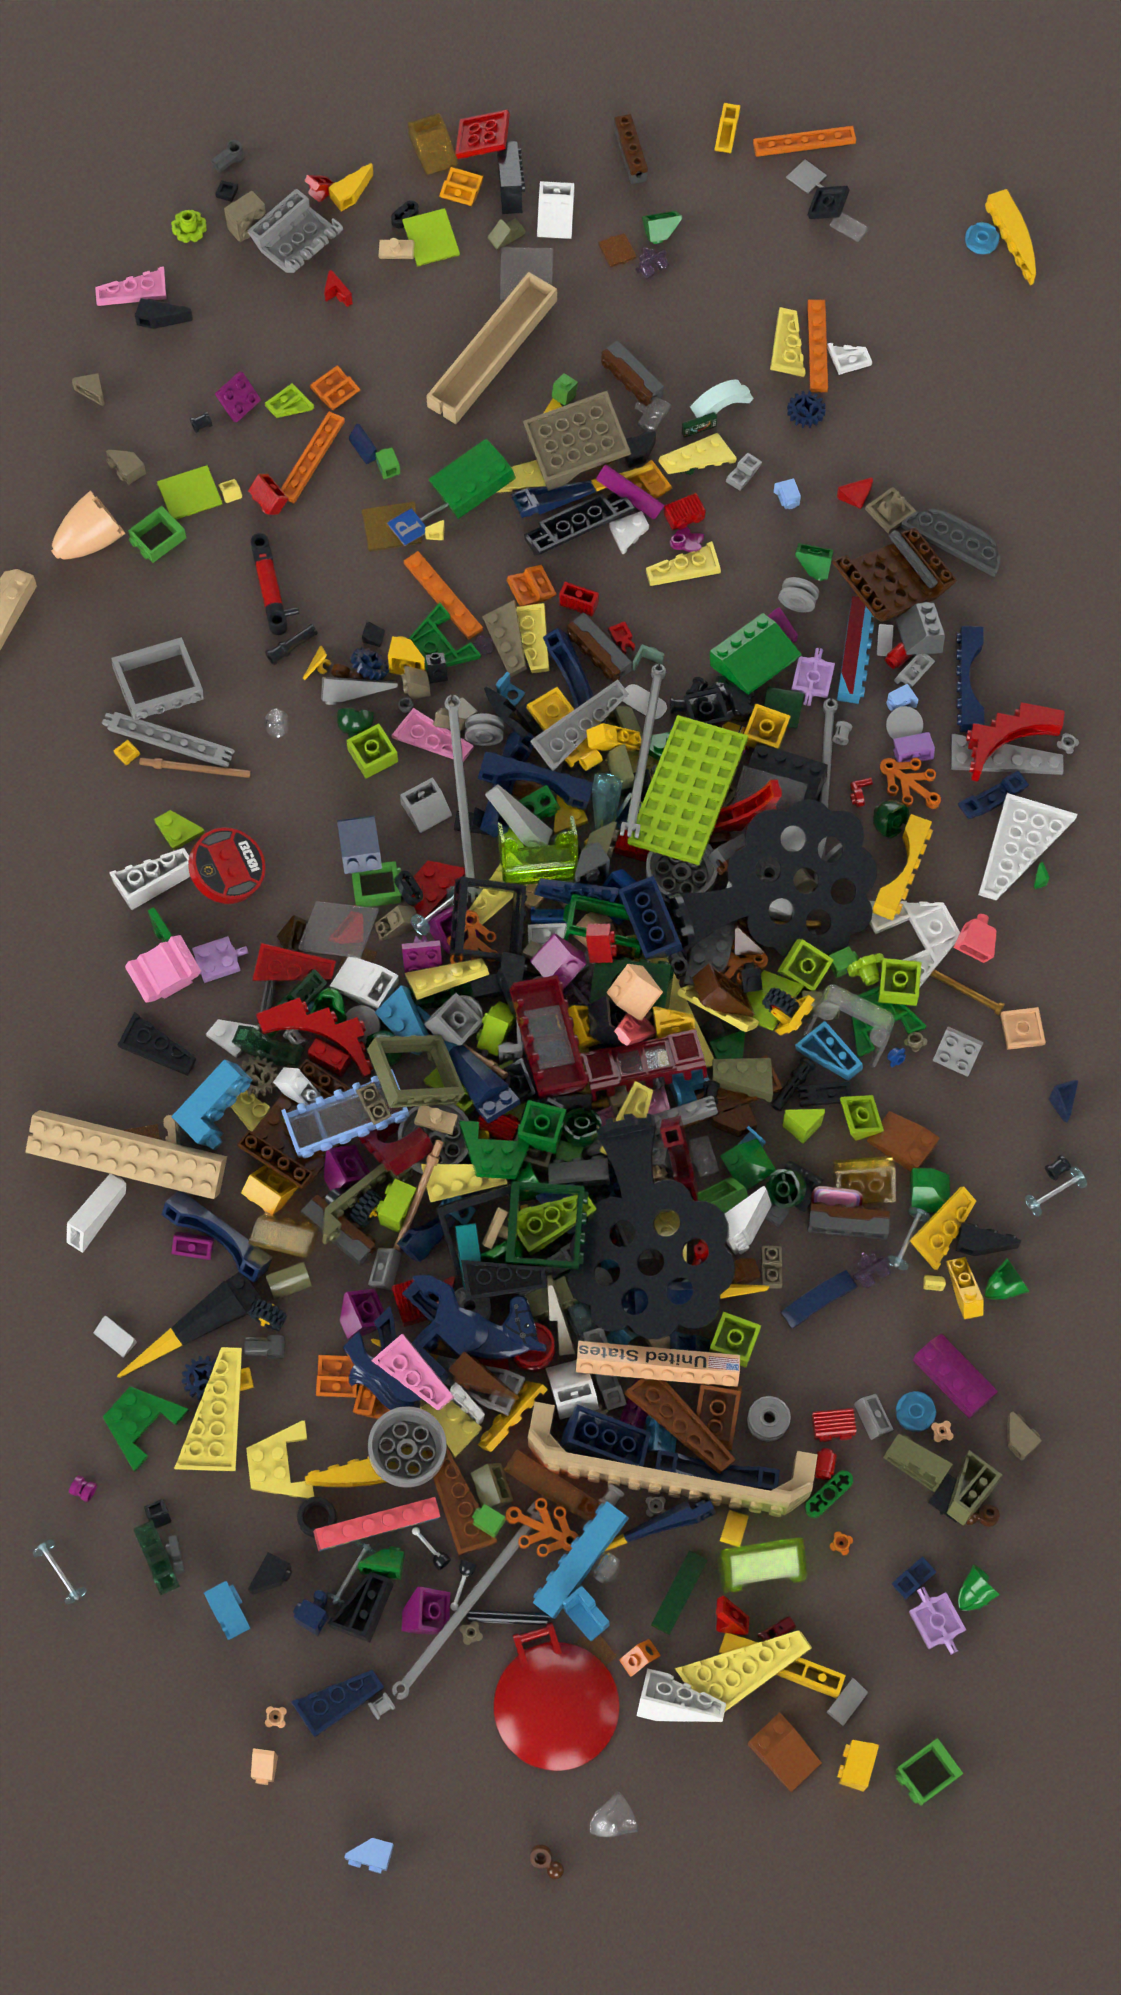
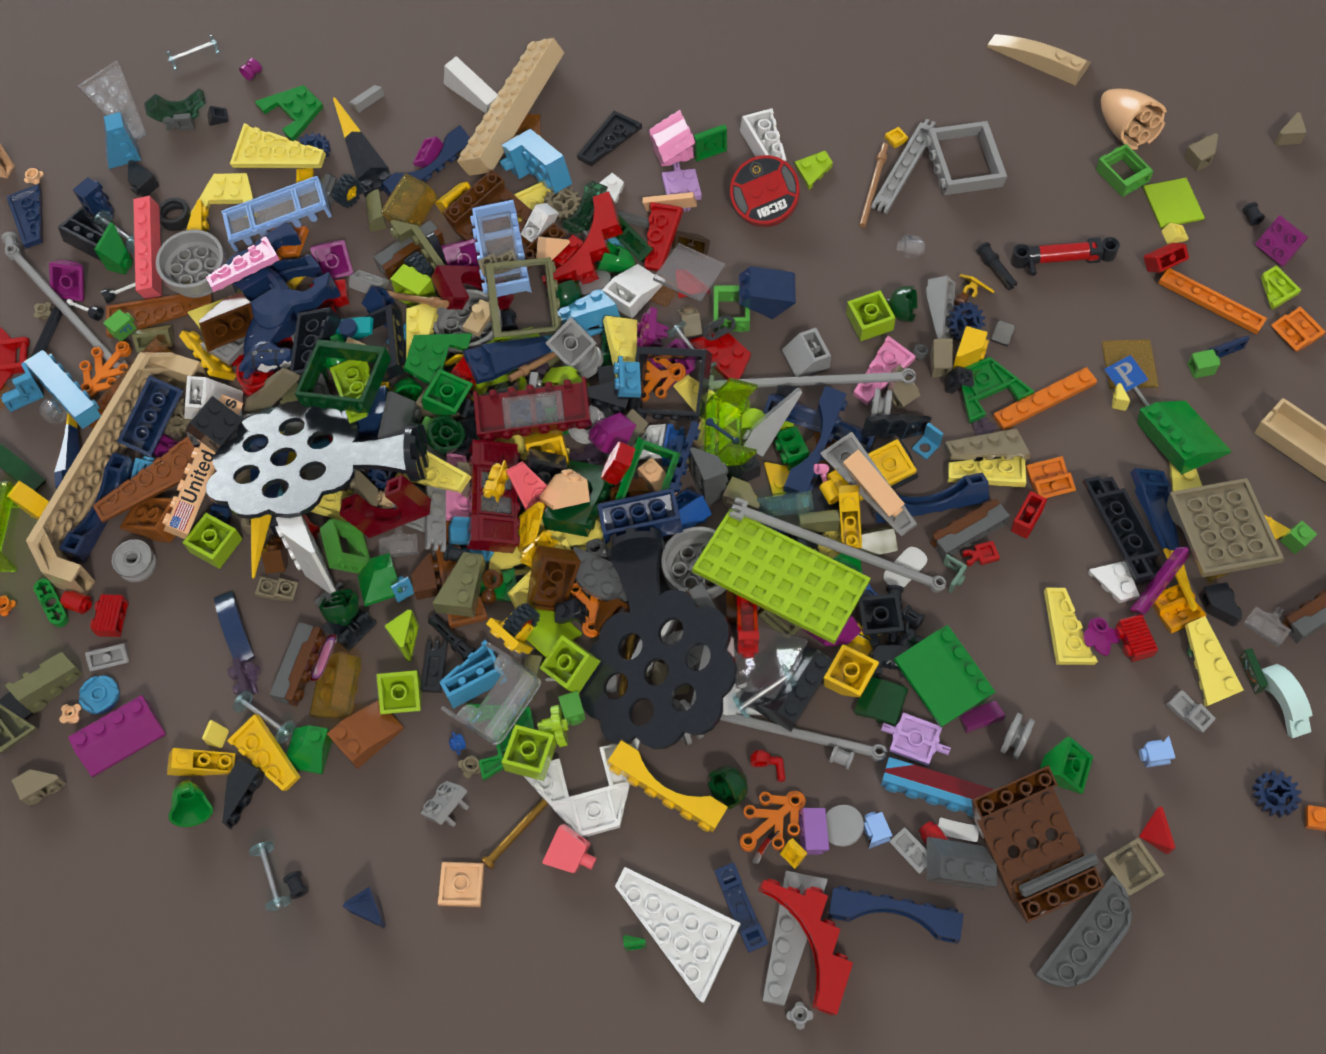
camera: 105 degrees right, 5 degrees down
none -> clear wing [78,60,147,142]
none -> black brick [186,396,243,453]
none -> light blue window [221,176,332,252]
none -> dark blue tile [338,318,358,338]
none -> reddish brown plate [481,569,503,605]
none -> yellow hinge [483,460,509,502]
none -> yellow hinge [520,530,559,568]
none -> light nougat slope [536,236,570,261]
none -> dark azure bracket [613,356,641,398]
none -> light nougat tile [643,192,697,212]
none -> dark blue hinge [705,418,740,445]
none -> axle [733,663,798,718]
none -> sticker [752,831,780,864]
none -> yellow tile [780,838,808,869]
none -> bright pink hand [814,464,829,483]
none -> light nougat slope [841,449,905,517]

